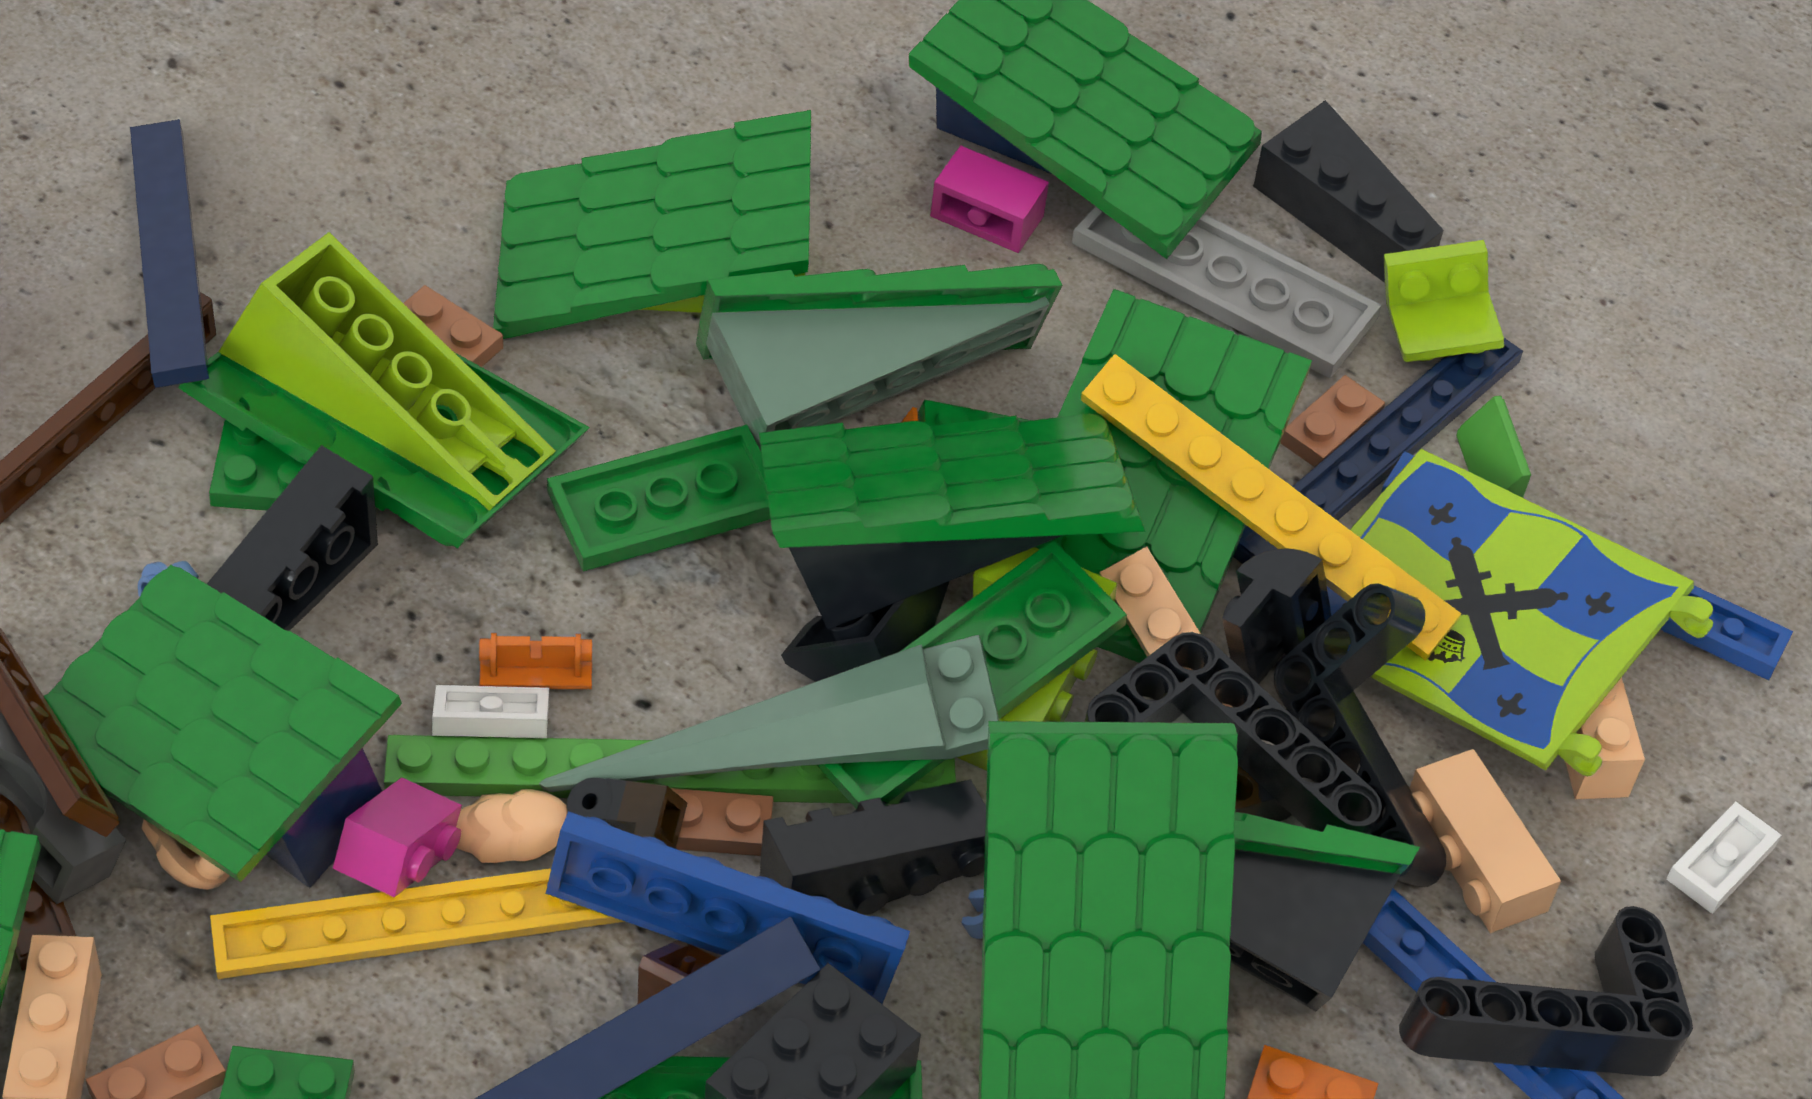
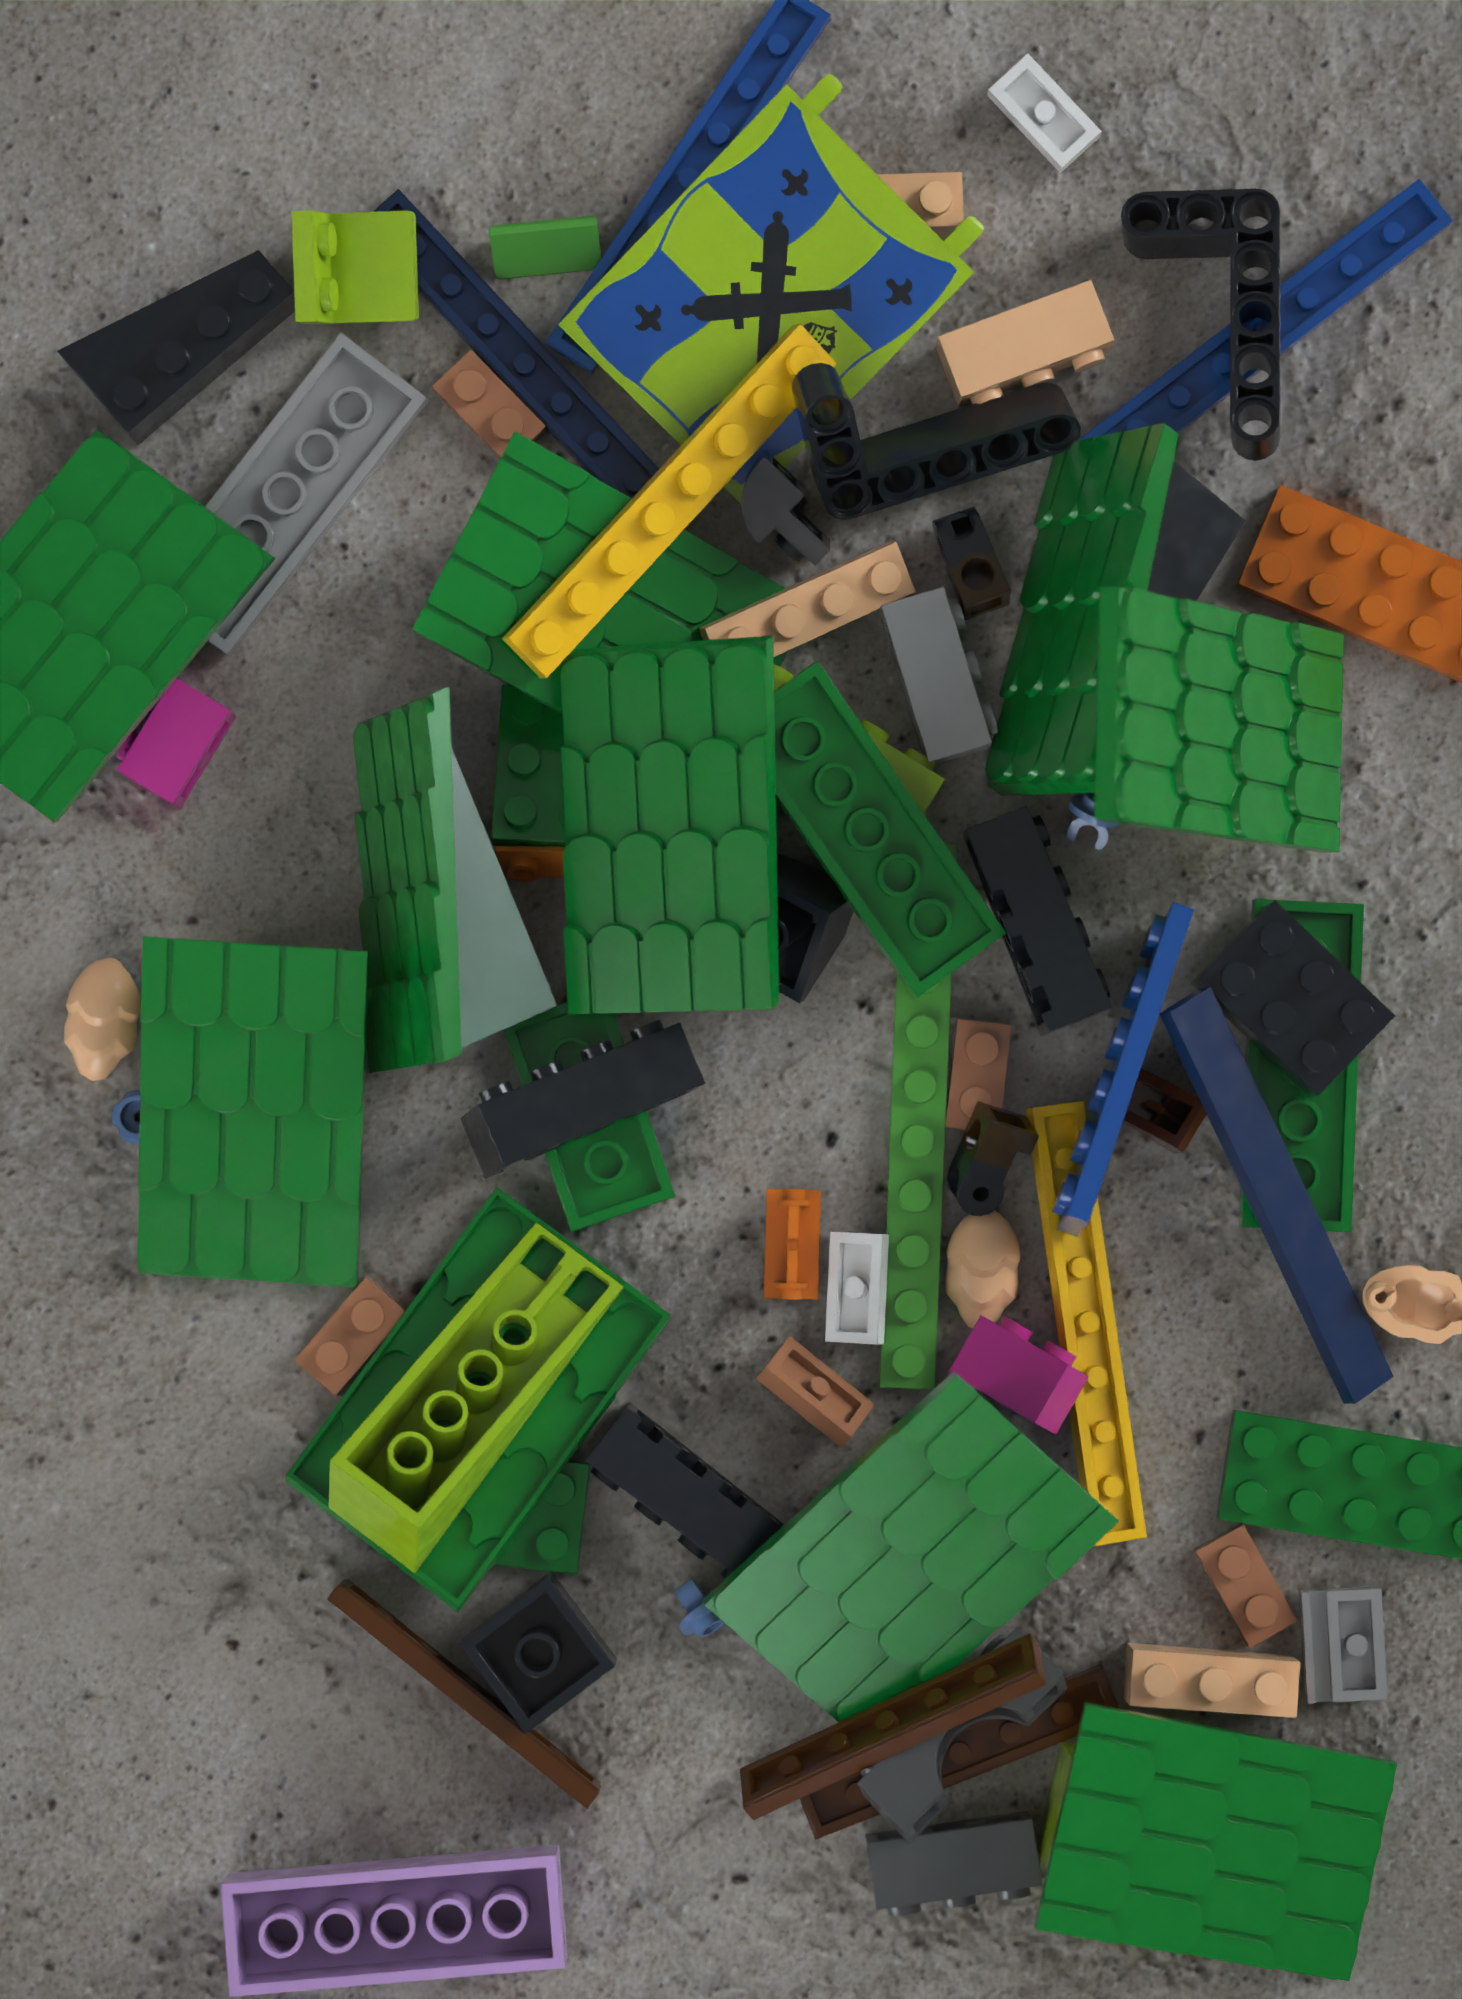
camera: 80 degrees left, 35 degrees up
dark blue tile [130,119,209,388] -> none
sand green plate [539,635,1000,792] -> none
black beam [1084,632,1382,835] -> none
none -> black brick [459,1571,617,1734]
none -> black wedge [460,1020,706,1179]
none -> nougat plate [756,1336,875,1448]

